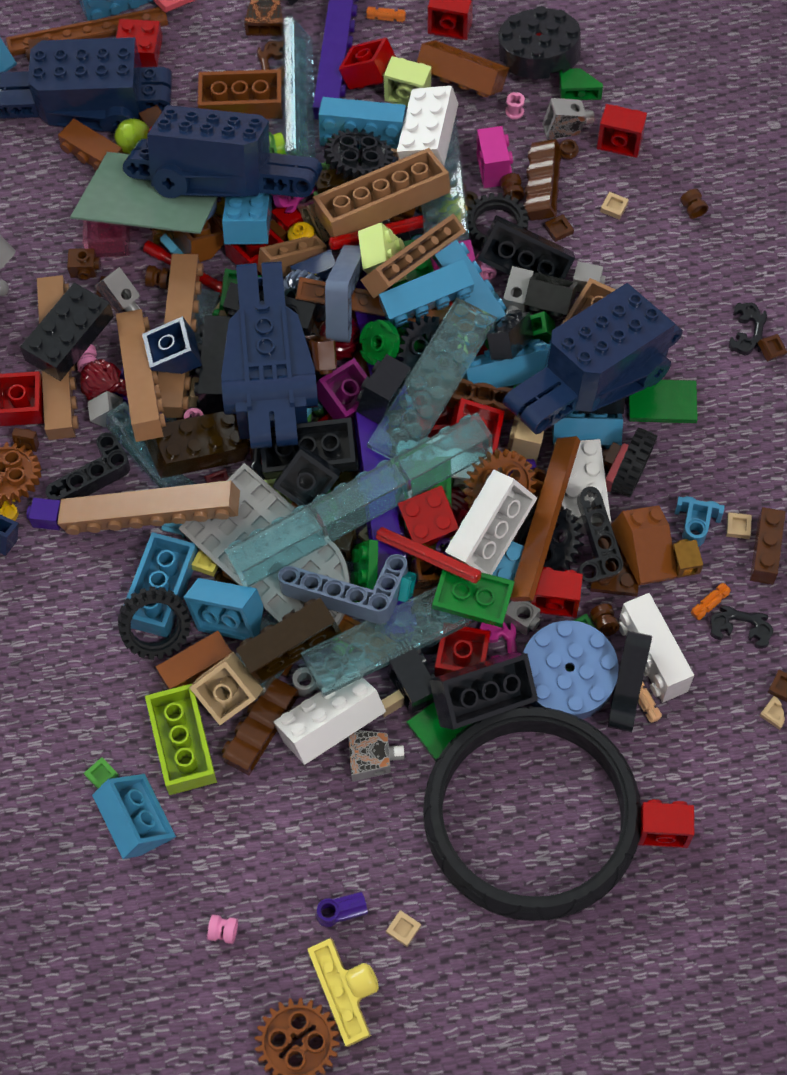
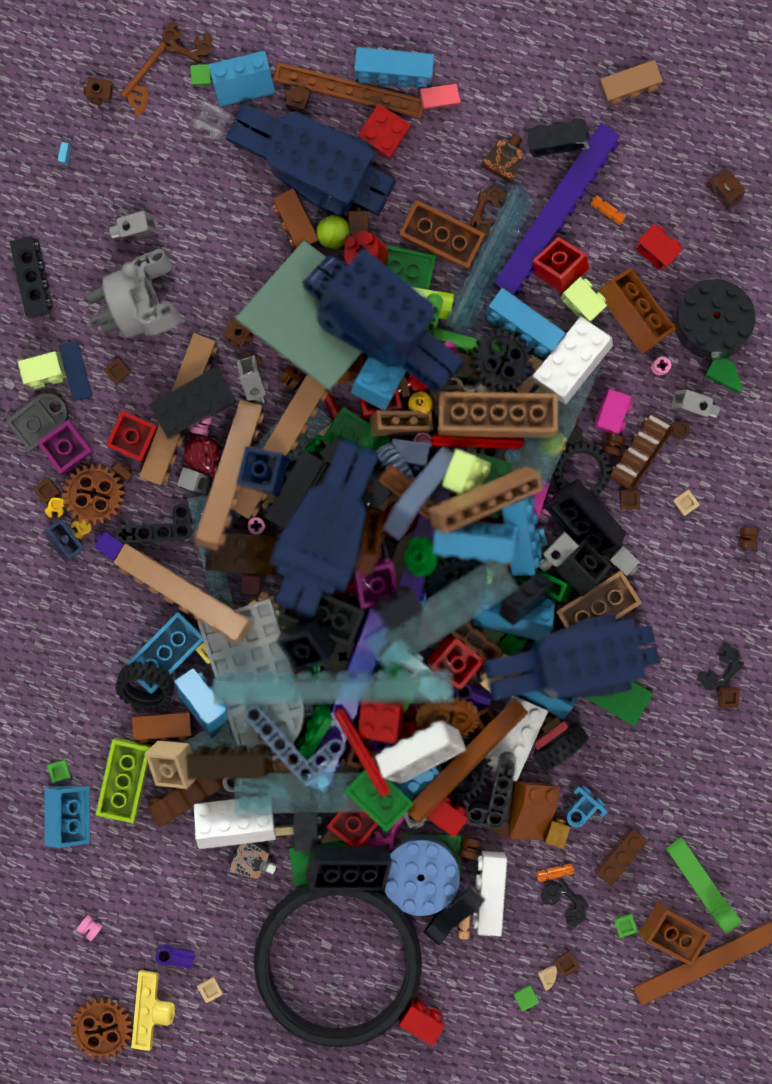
camera: 25 degrees right, 25 degrees up
teal tile [398,571,417,602] -> none
red brick [597,104,647,158] -> none
tan tile [726,513,752,539] -> none
none -> bright green tile [513,985,539,1012]

